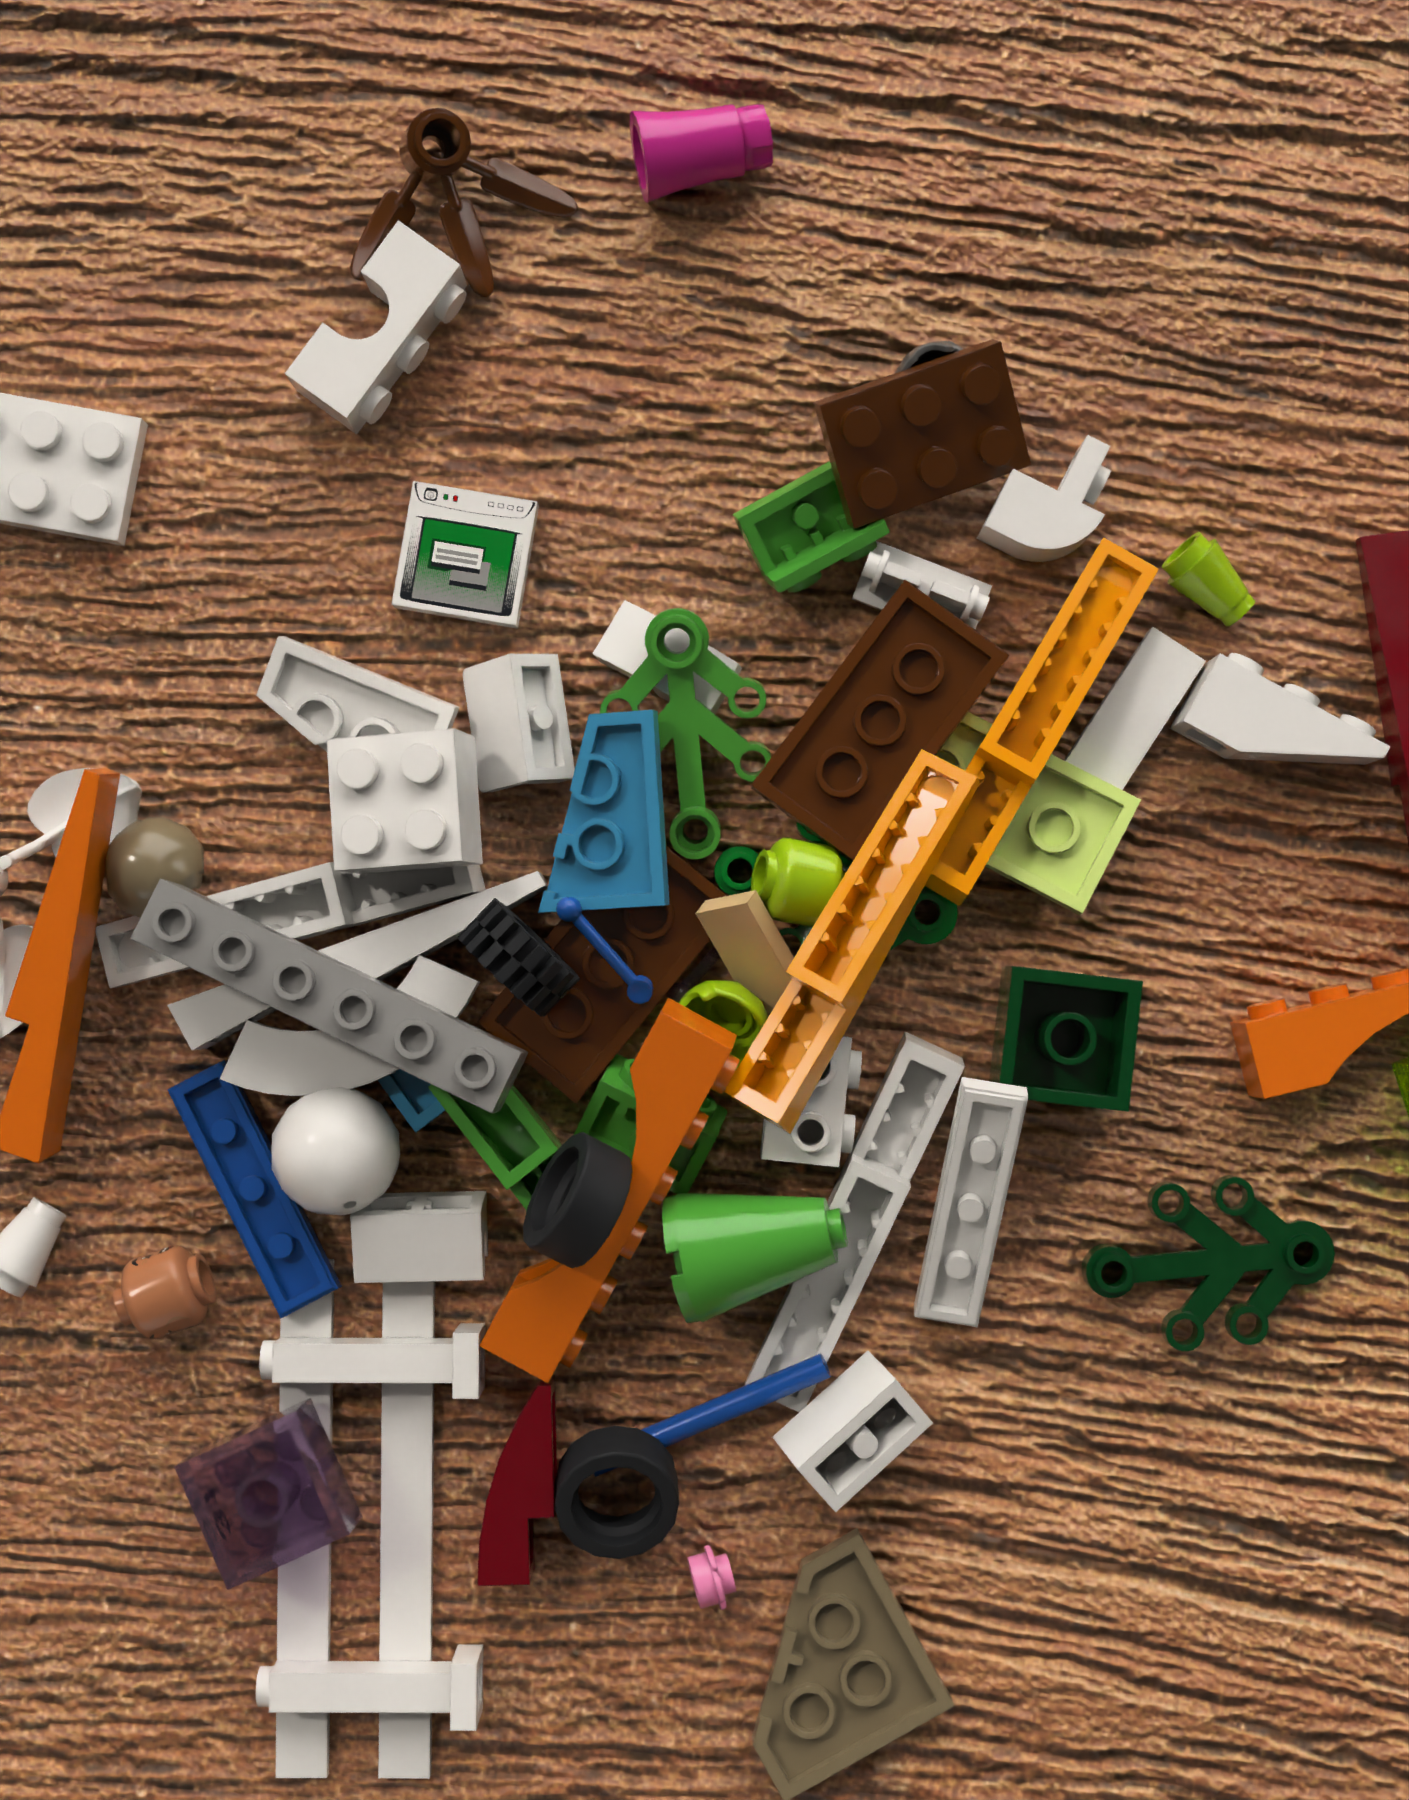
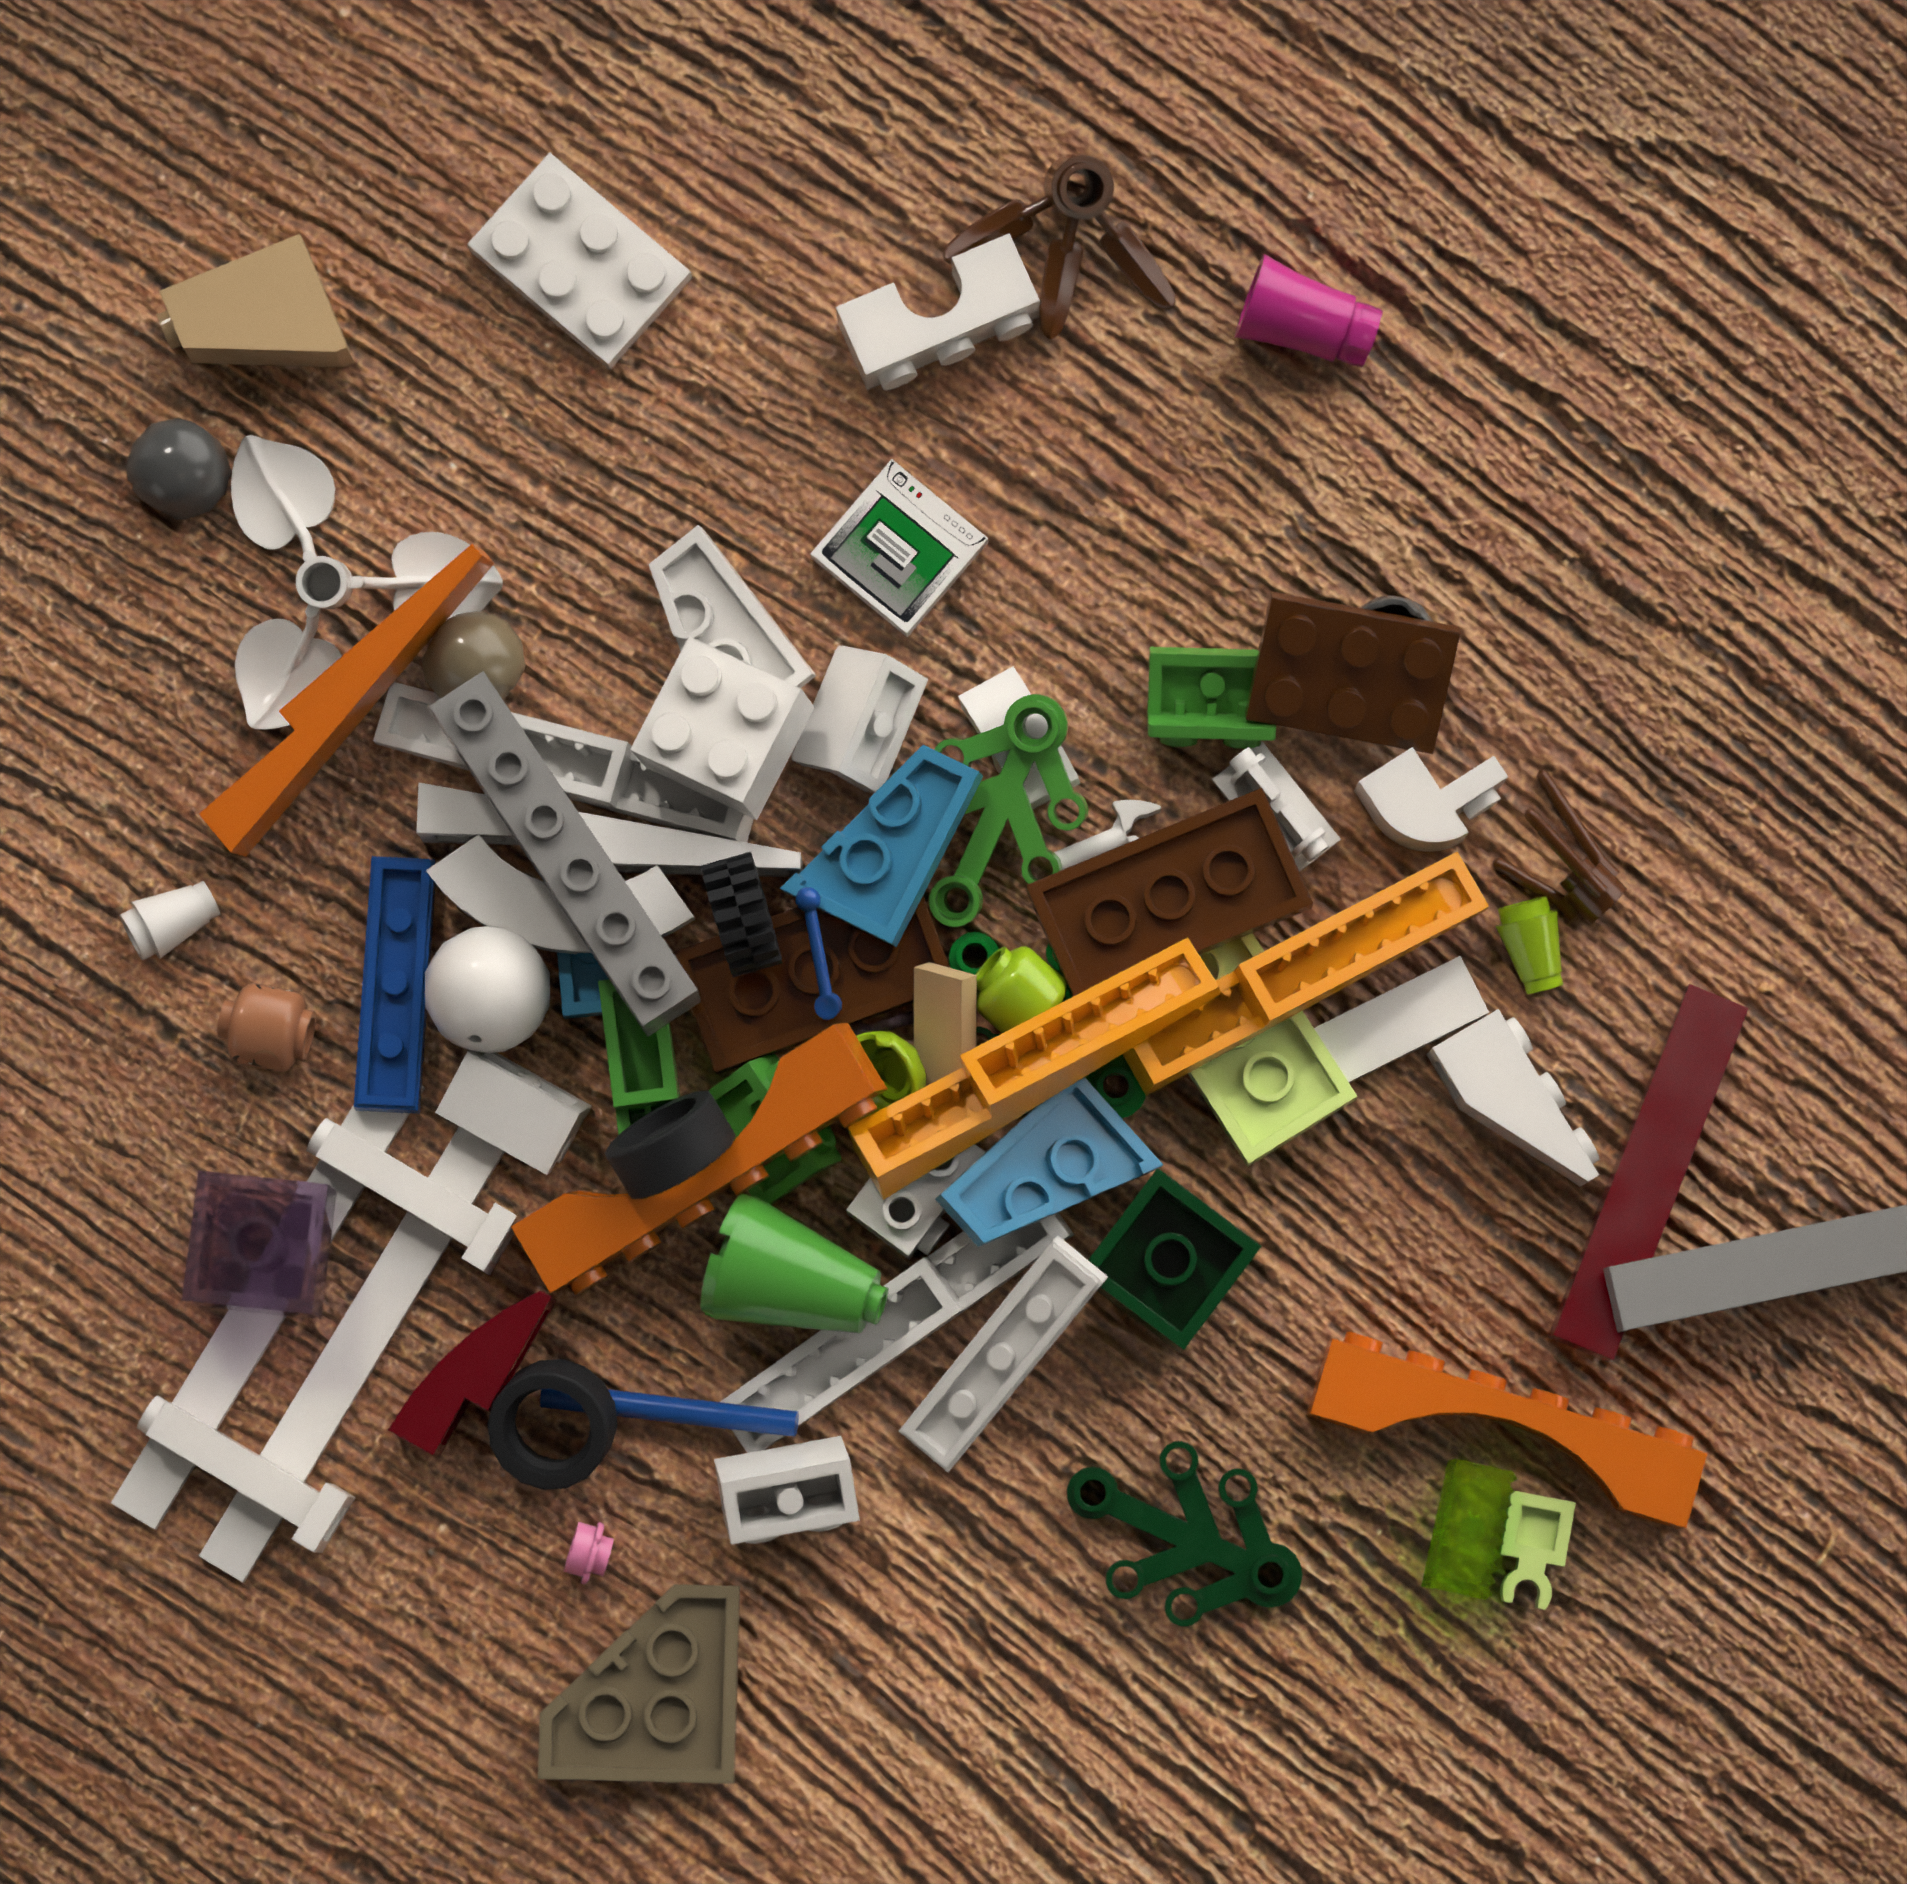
camera: 30 degrees right, 5 degrees down
none -> dark azure wing [935,1077,1163,1247]
none -> white bar [1054,800,1161,870]
none -> reddish brown plant [1493,770,1627,924]

